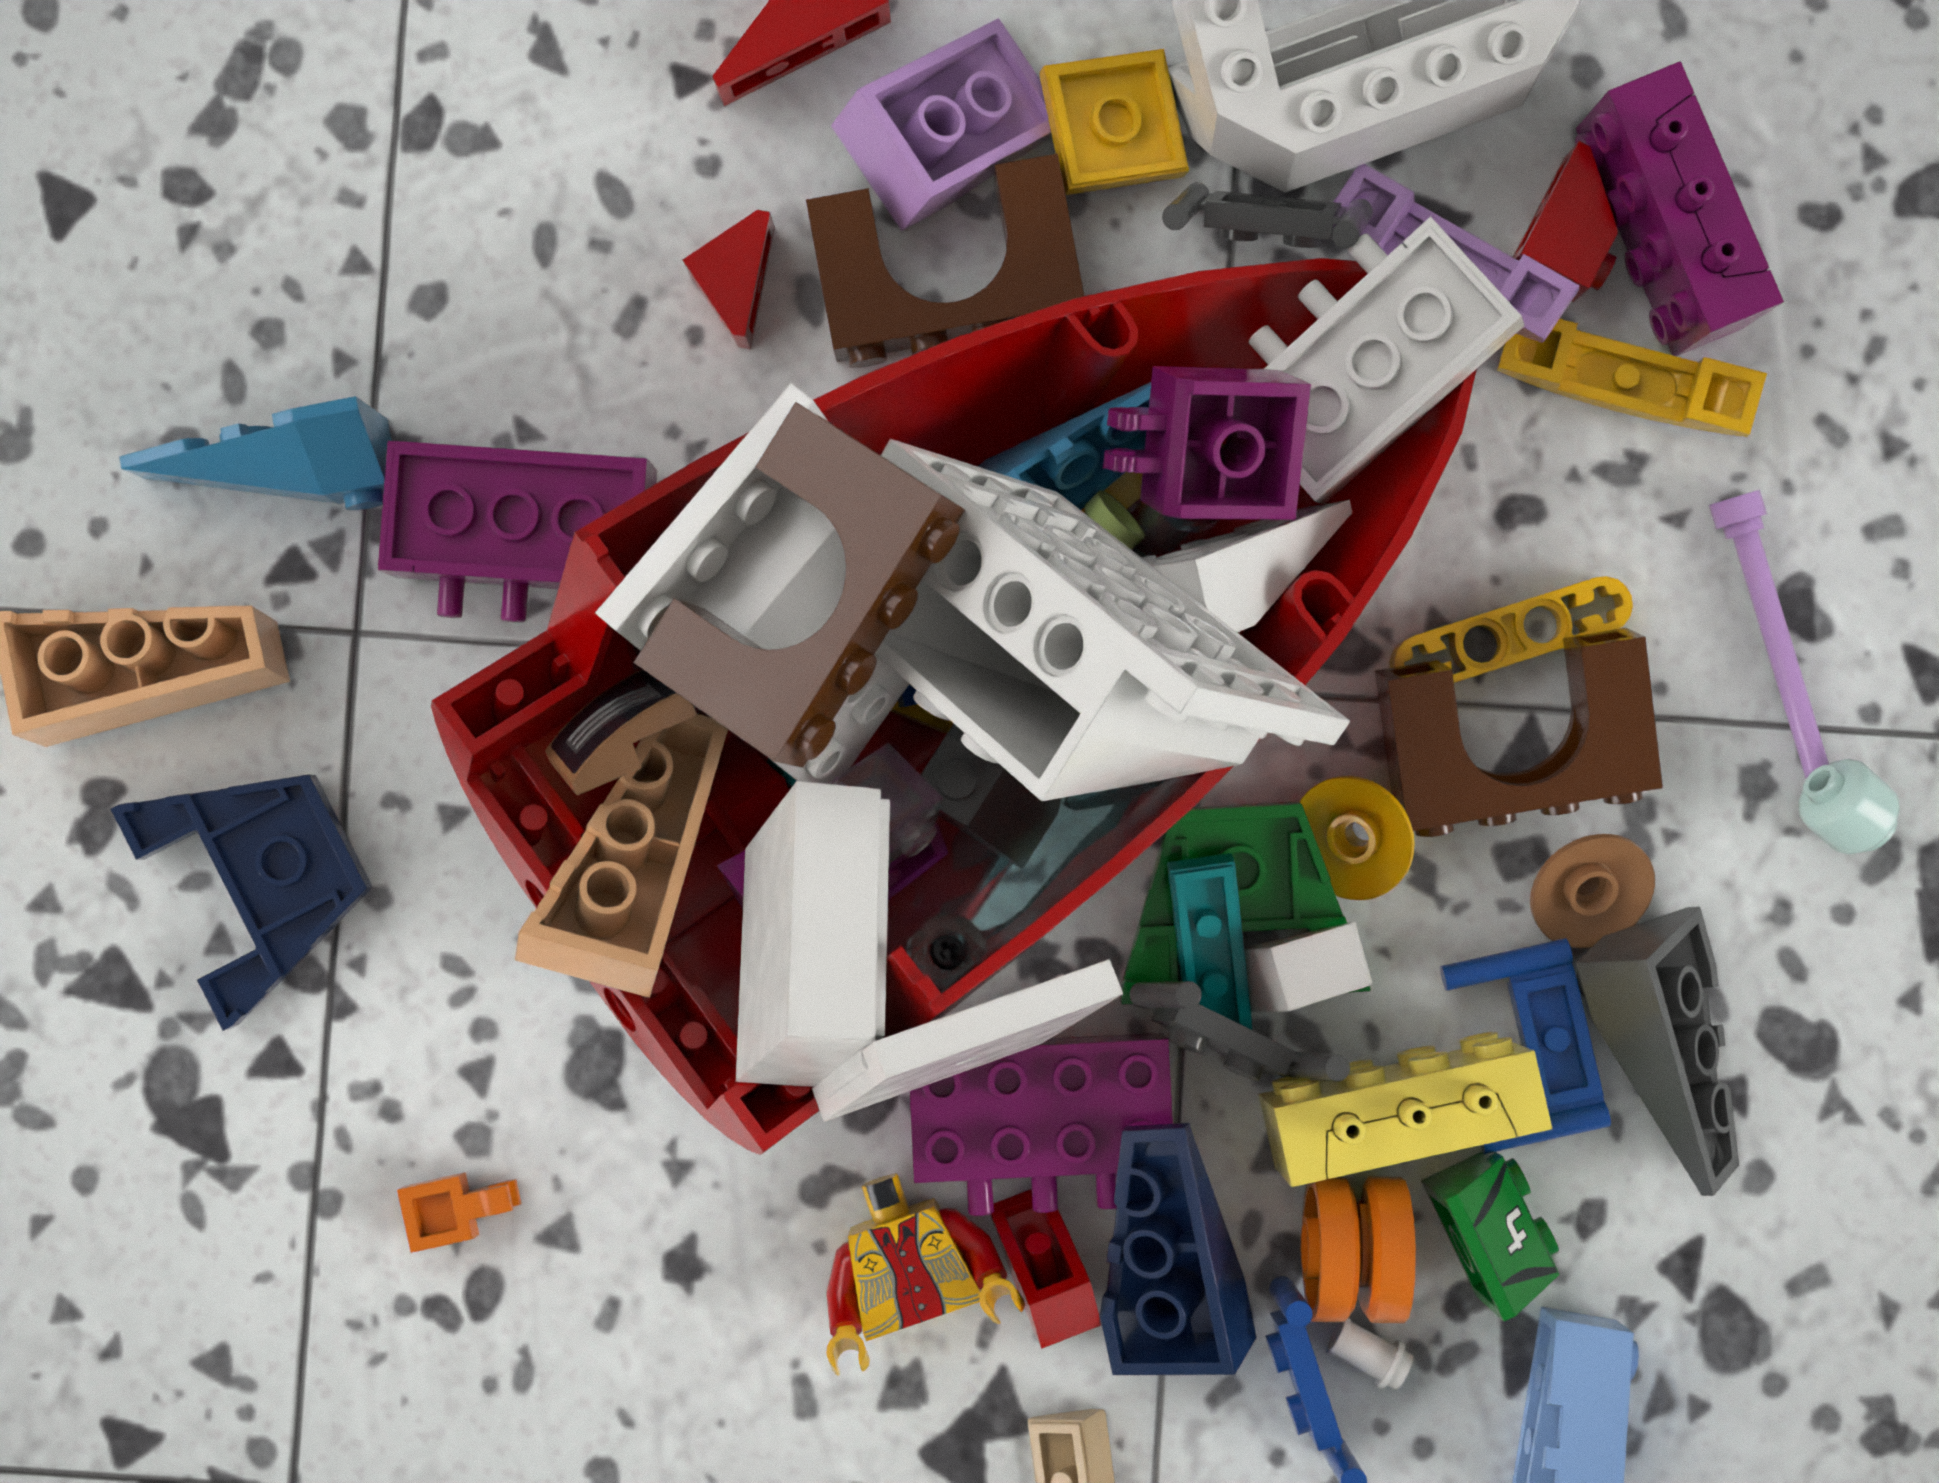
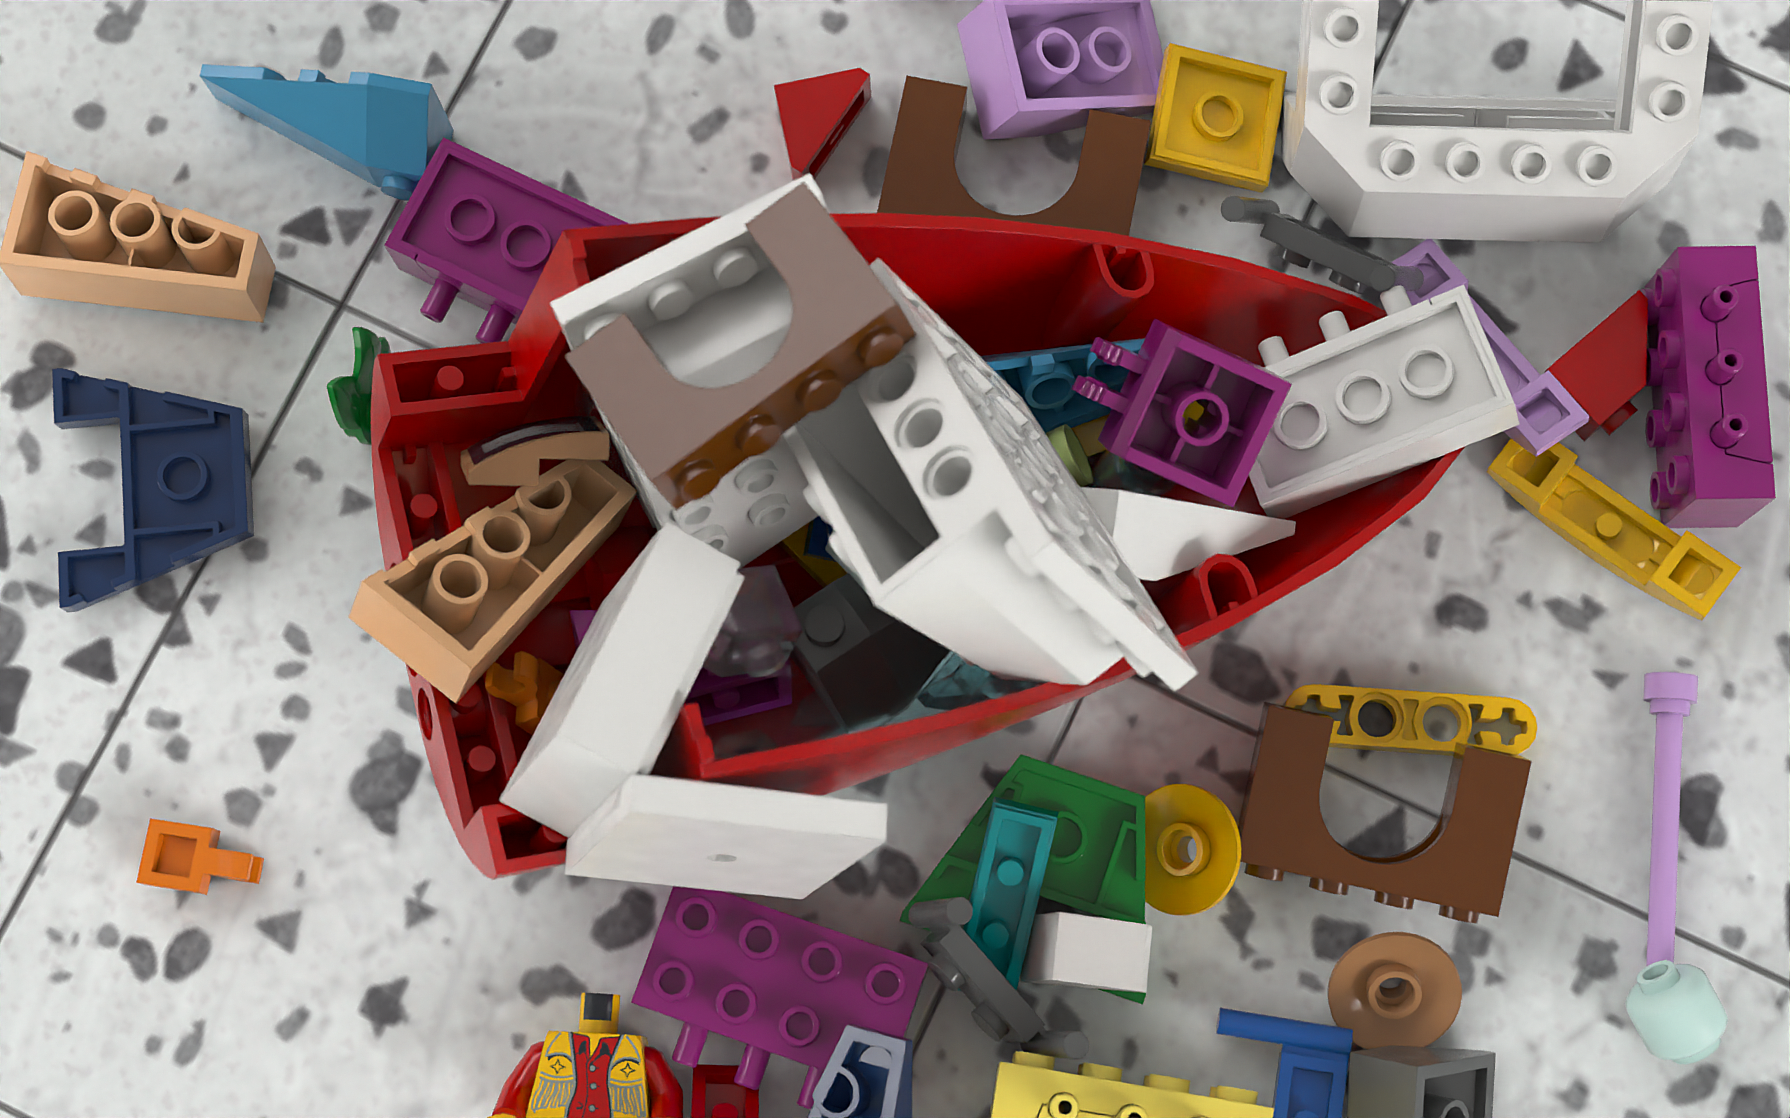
camera: 25 degrees right, 10 degrees down
none -> green plate [327,327,391,445]
none -> orange plate [485,651,564,736]

